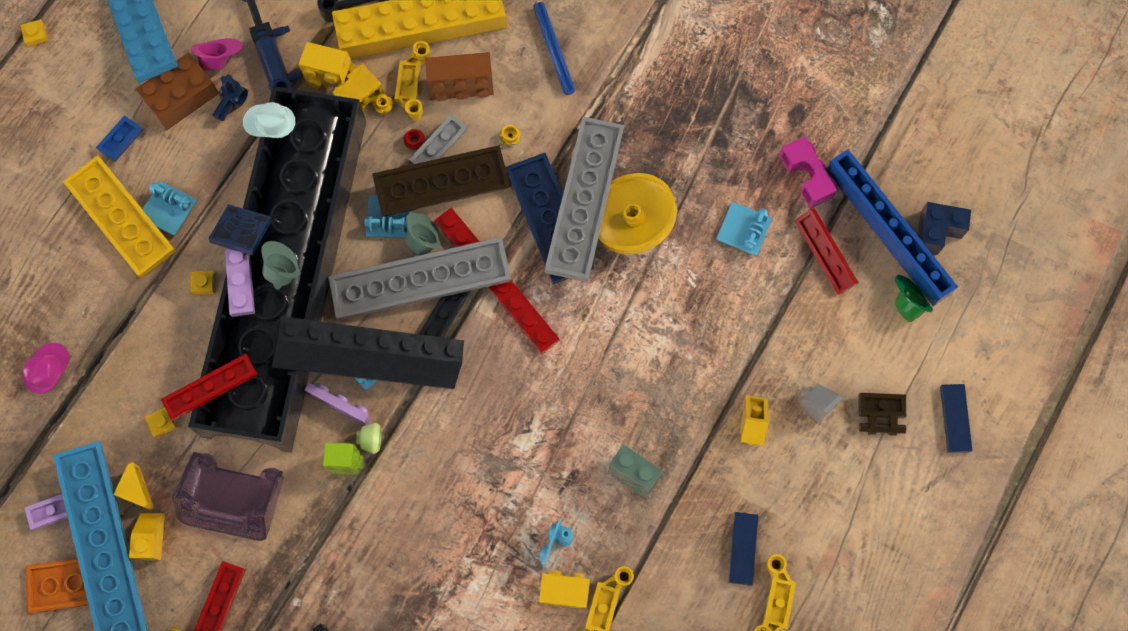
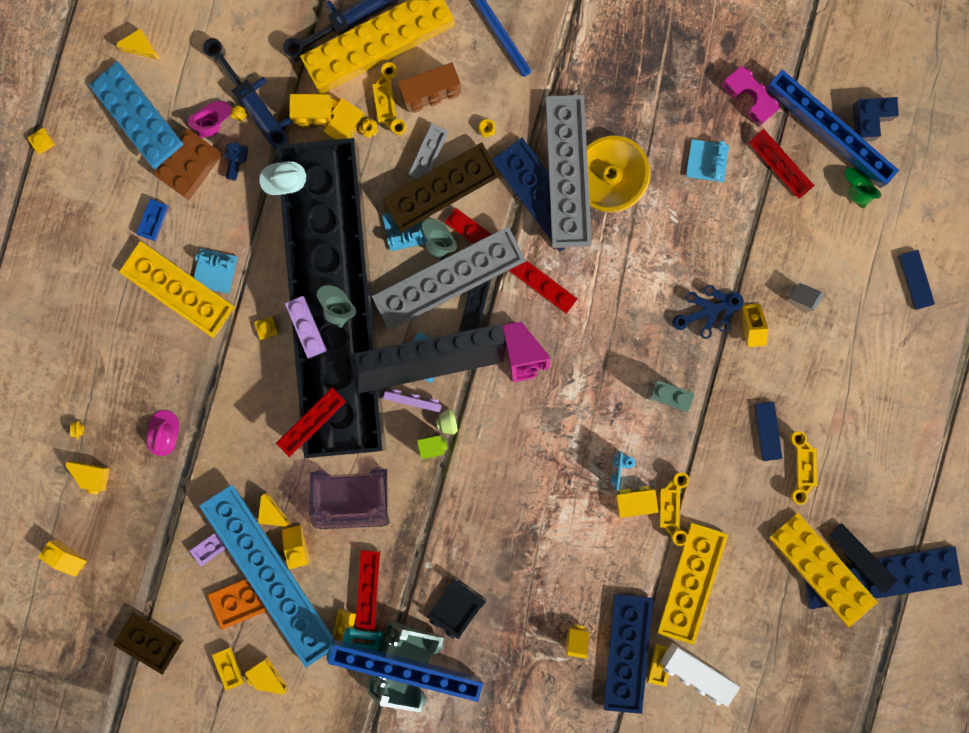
camera: 15 degrees left, 15 degrees up
yellow plate [145,407,177,439] -> none
tile [209,204,271,256] -> none
red plate [404,129,425,150] -> none
dark brown plate [858,393,907,436] -> none
none -> yellow plate [229,105,247,122]
none -> dark pink slope [503,322,550,383]
none -> dark blue plant [672,285,744,339]

